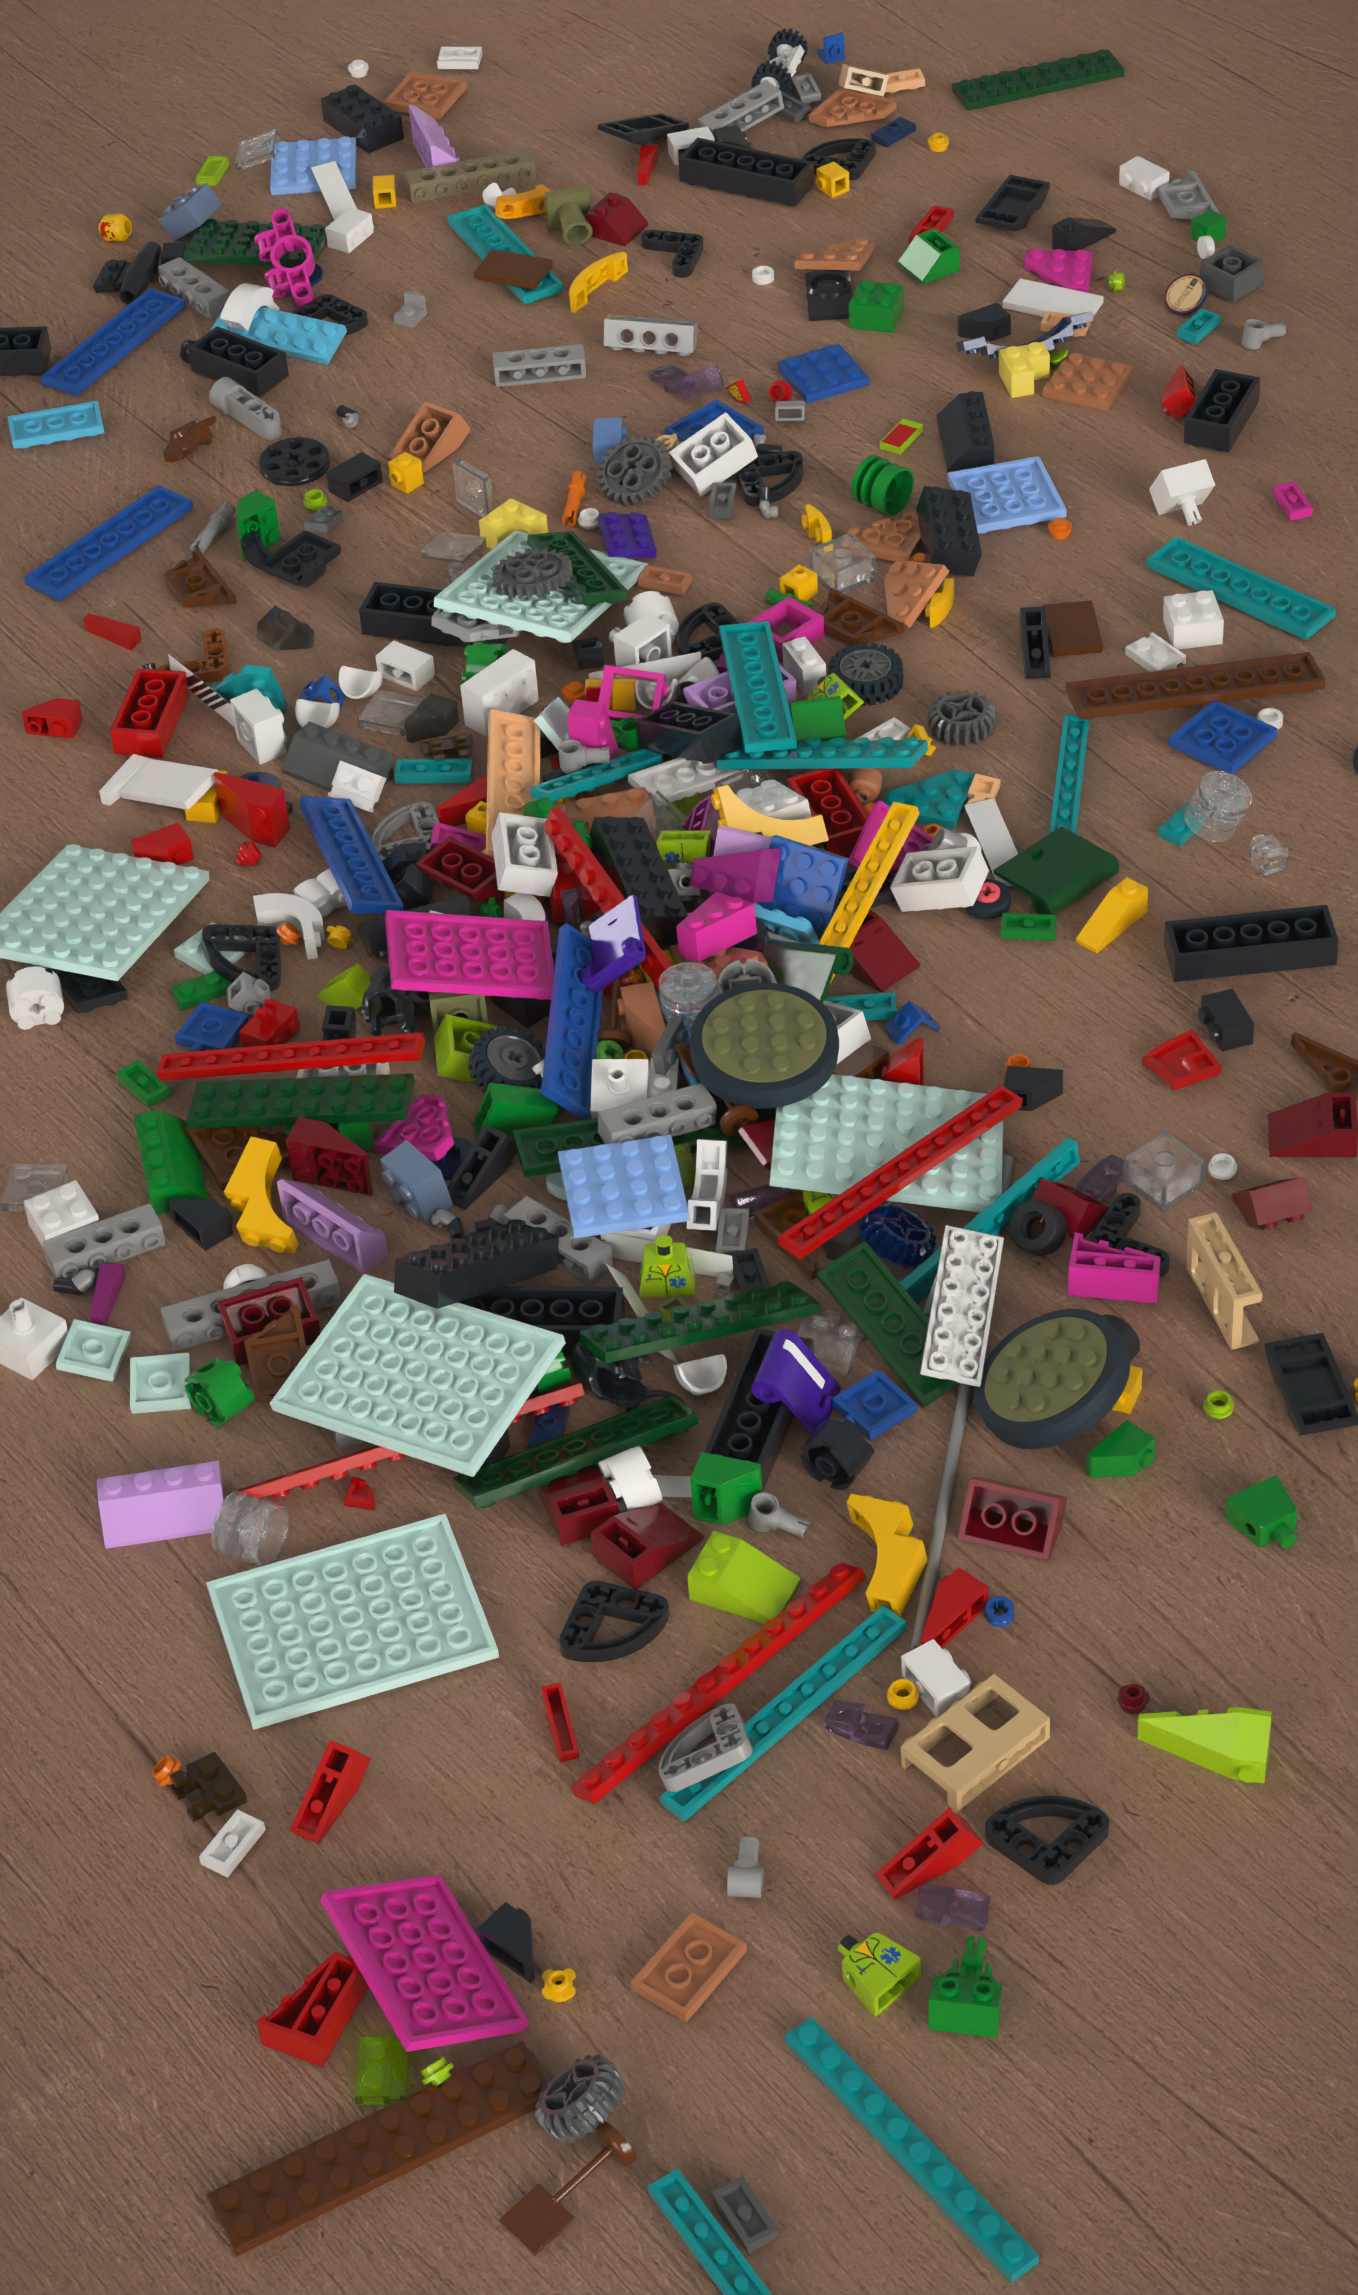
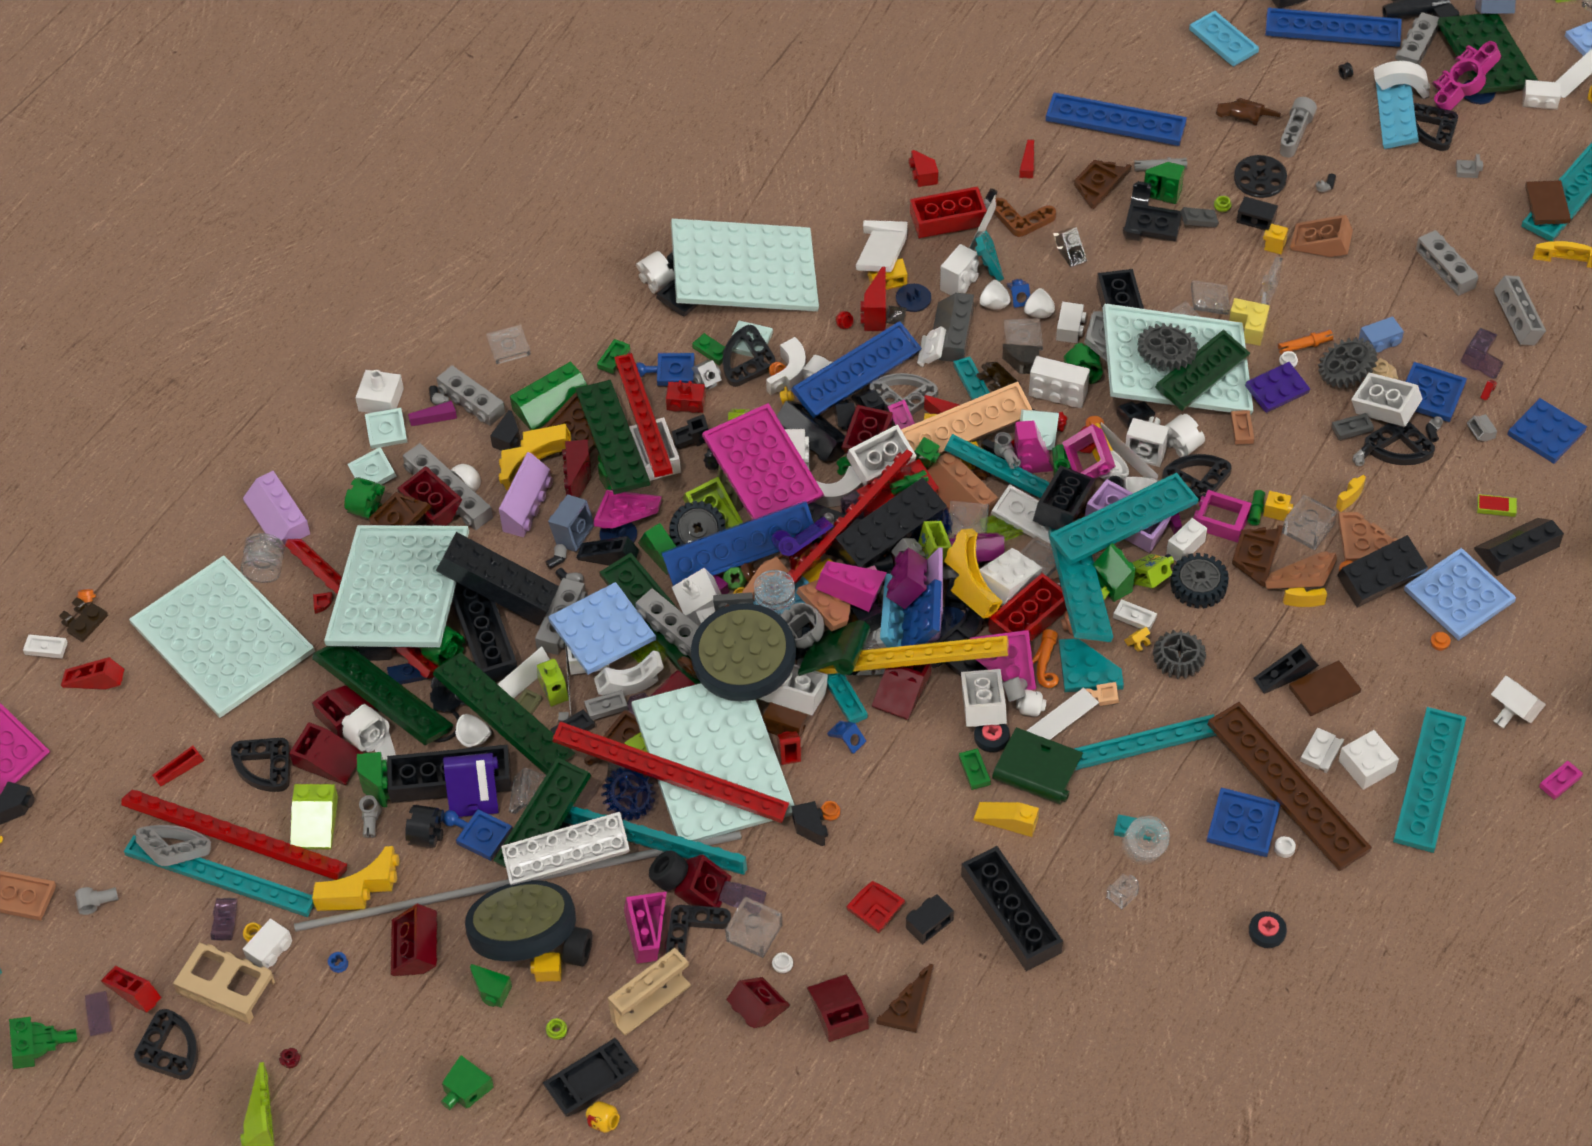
camera: 65 degrees right, 10 degrees up
white brick [23,1180,99,1249] -> none
red slope [131,822,194,865] -> none
black brick [188,326,289,397] -> none
red plate [769,380,792,403] -> none
lime torso [838,1933,921,2017] -> none
green wheel [851,455,914,516] -> none
red slope [921,1567,988,1648] -> none

